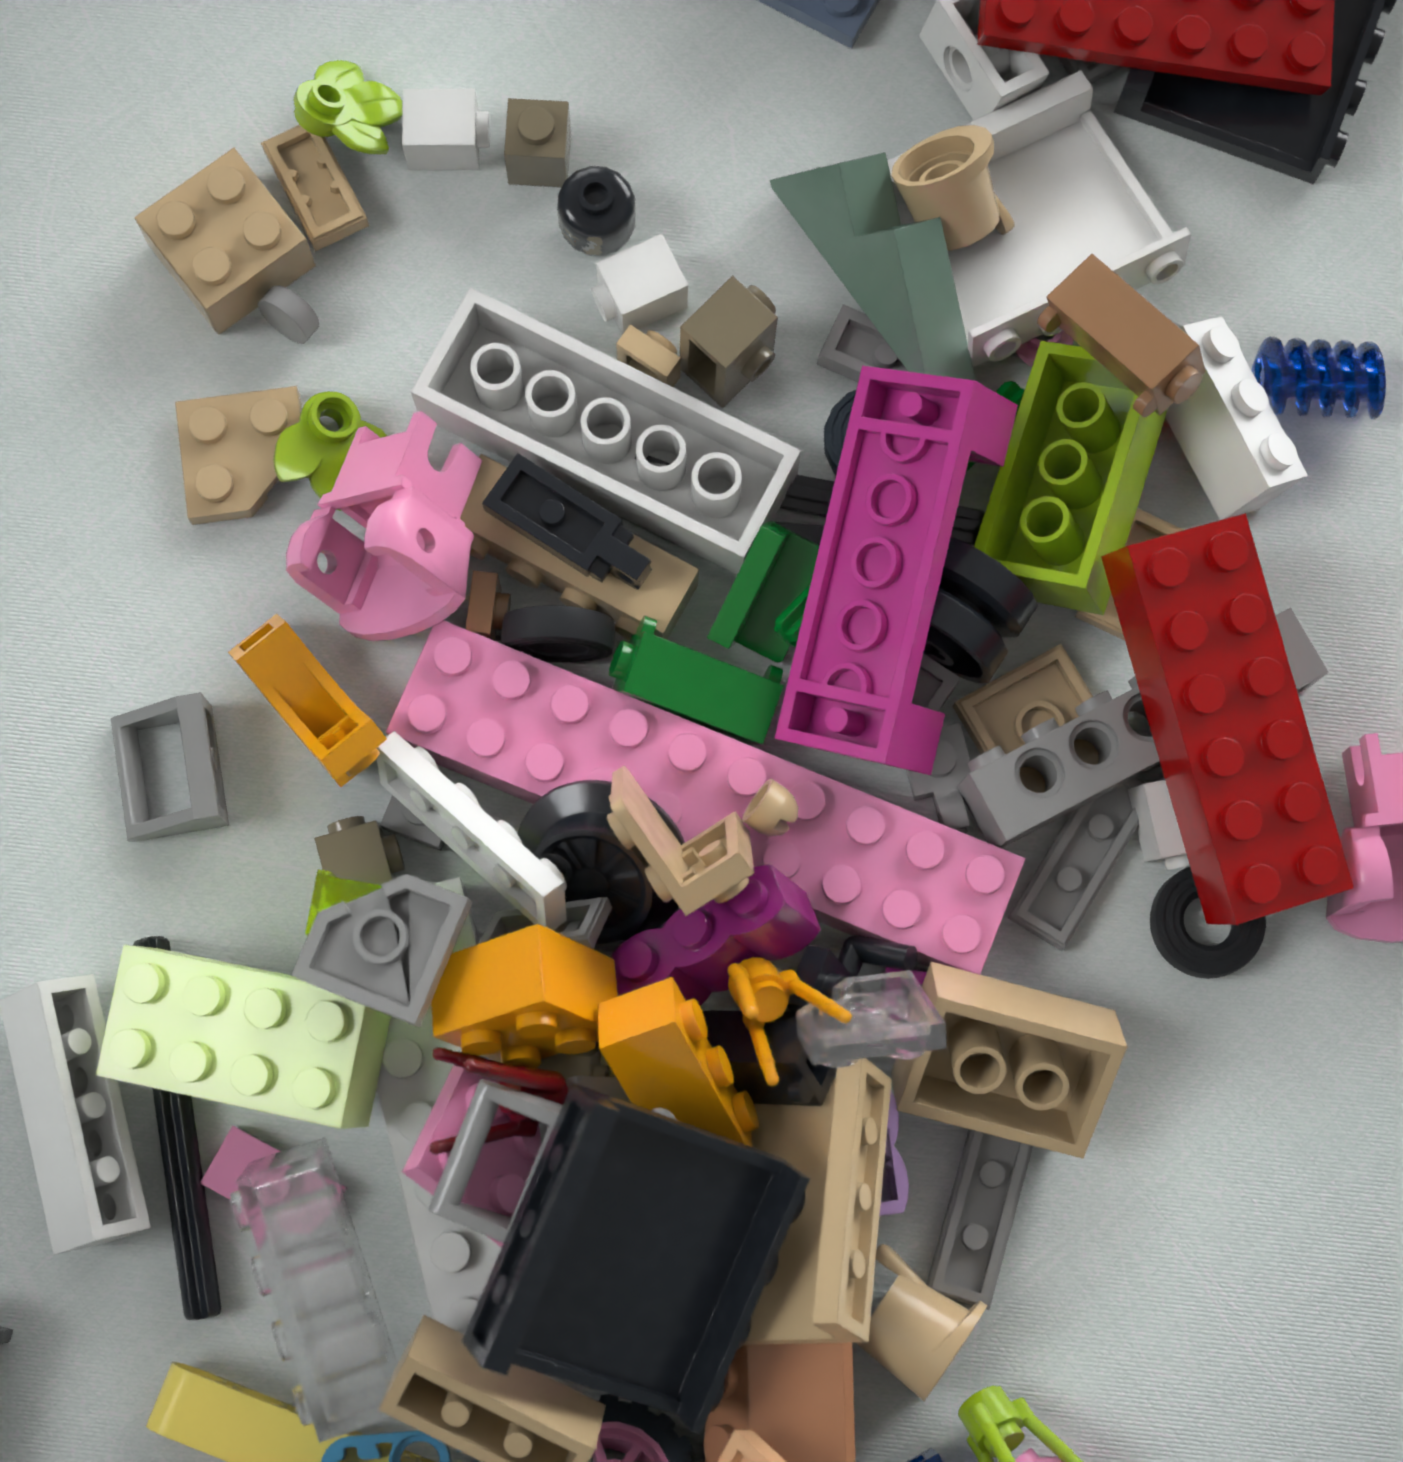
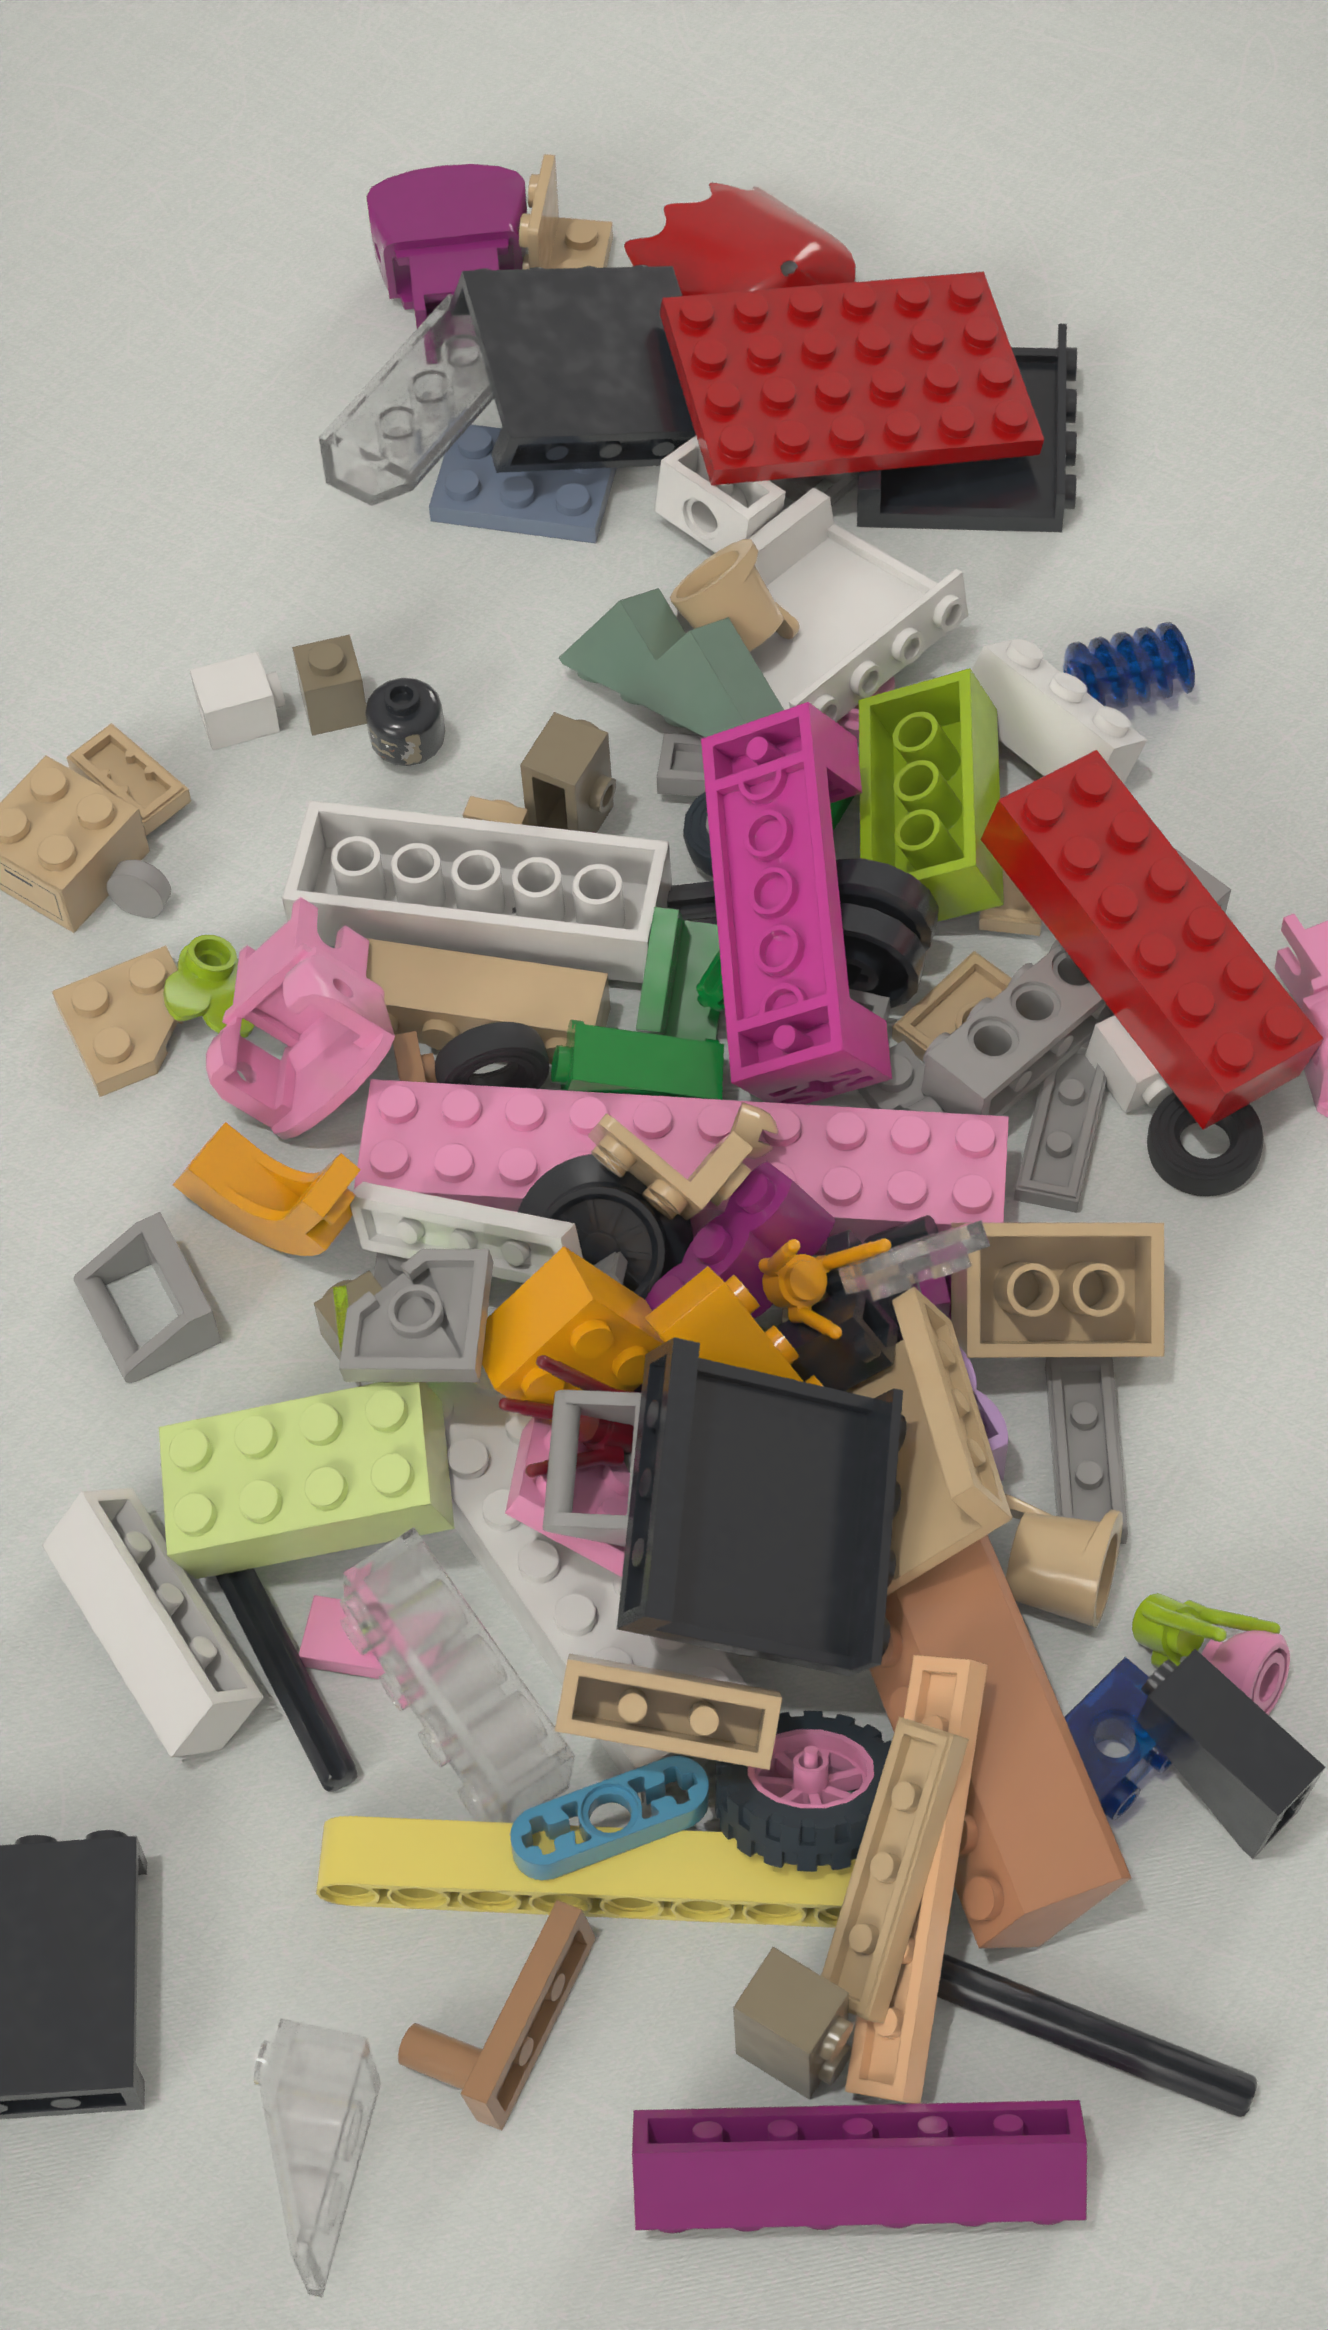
camera: 10 degrees left, 20 degrees down
lime plate [293,60,403,155] -> none
black hinge [482,453,652,590] -> none
white brick [591,233,688,335] -> none
medium nougat brick [1037,253,1206,417] -> none

